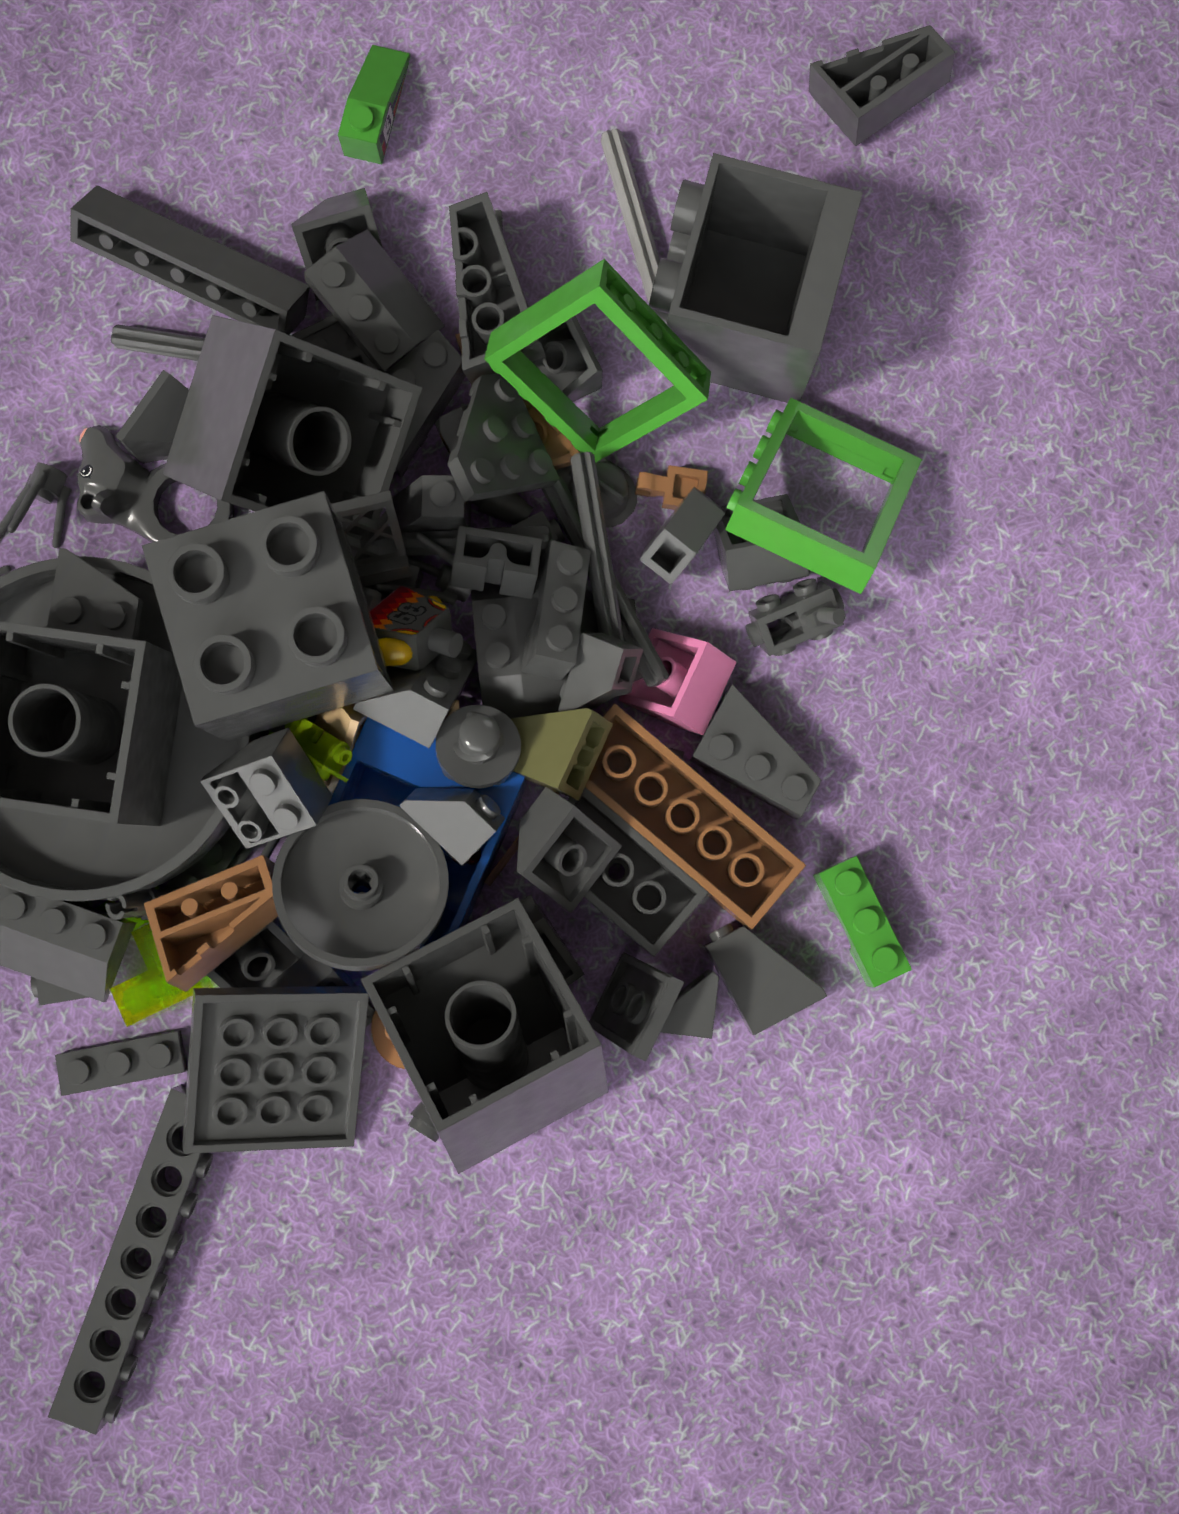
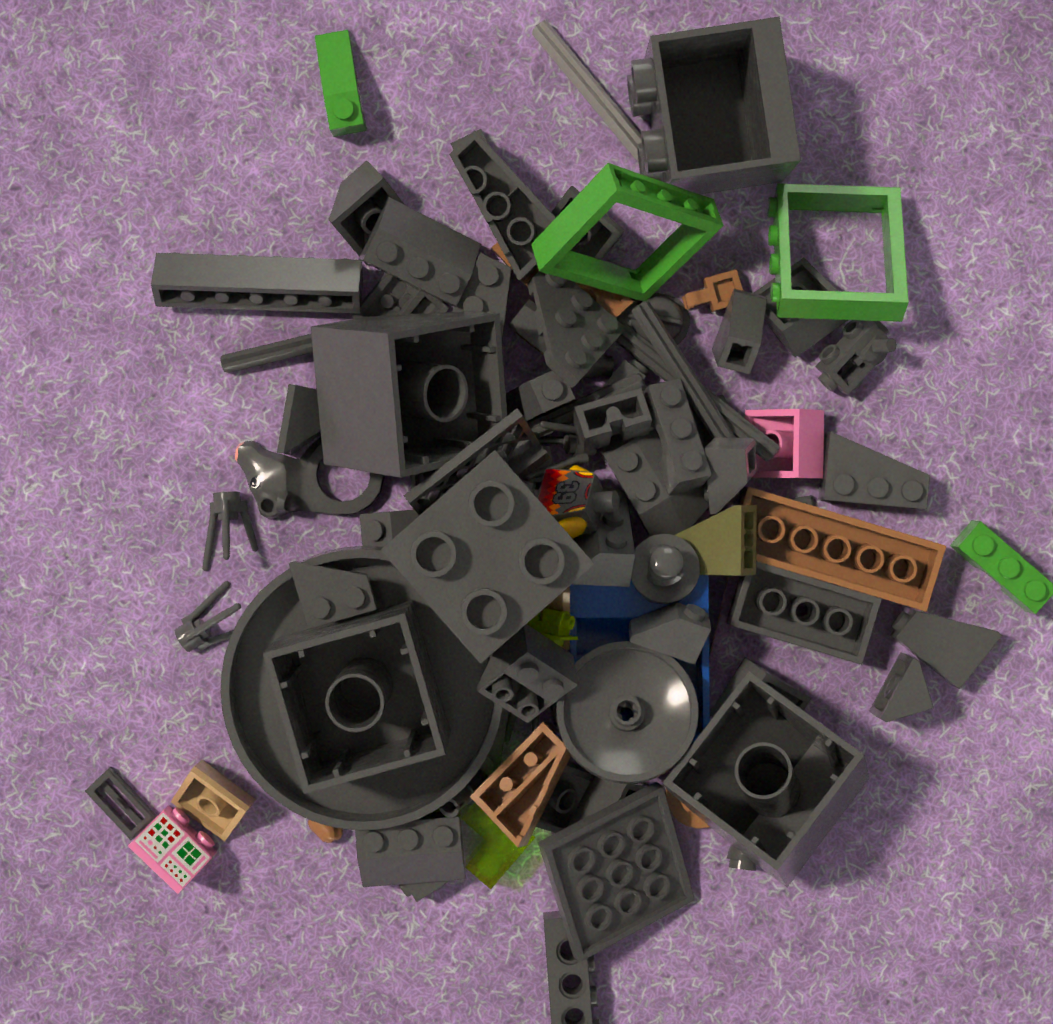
camera: 20 degrees left, 5 degrees up
dark grey plate [55,1030,188,1096] -> none
dark grey slope [517,787,622,913] -> none
dark grey tile [589,952,684,1061] -> none

